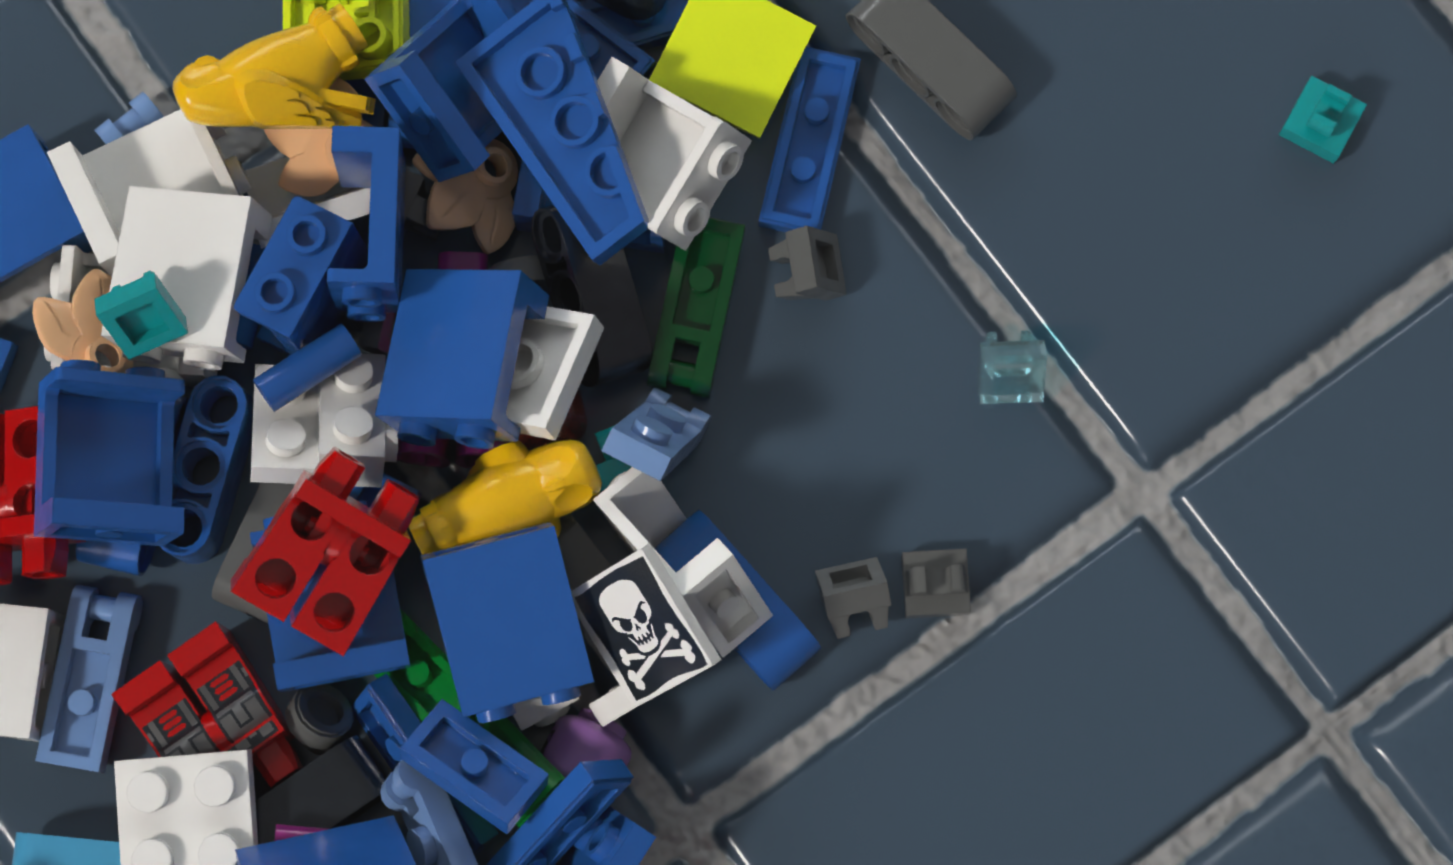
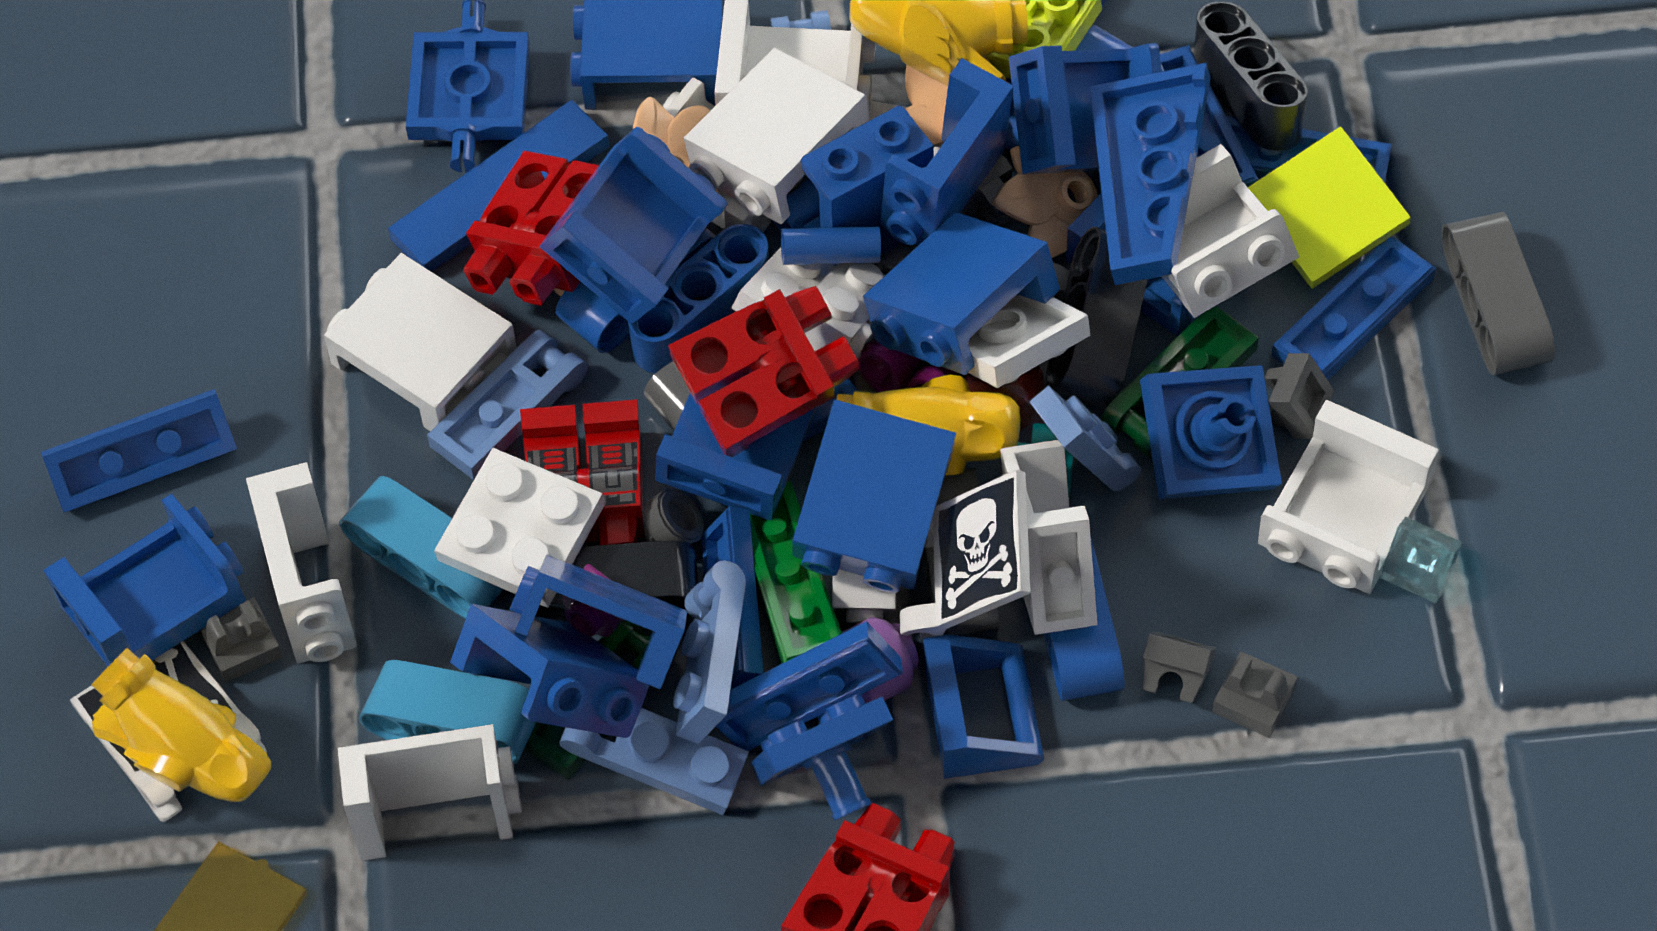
camera: 30 degrees right, 20 degrees down
teal tile [94,270,188,360] -> none
blue plate [400,699,549,834] -> none
none -> blue tile [923,635,1044,779]
none -> blue plate [1140,365,1282,499]
none -> white panel [1258,400,1439,594]

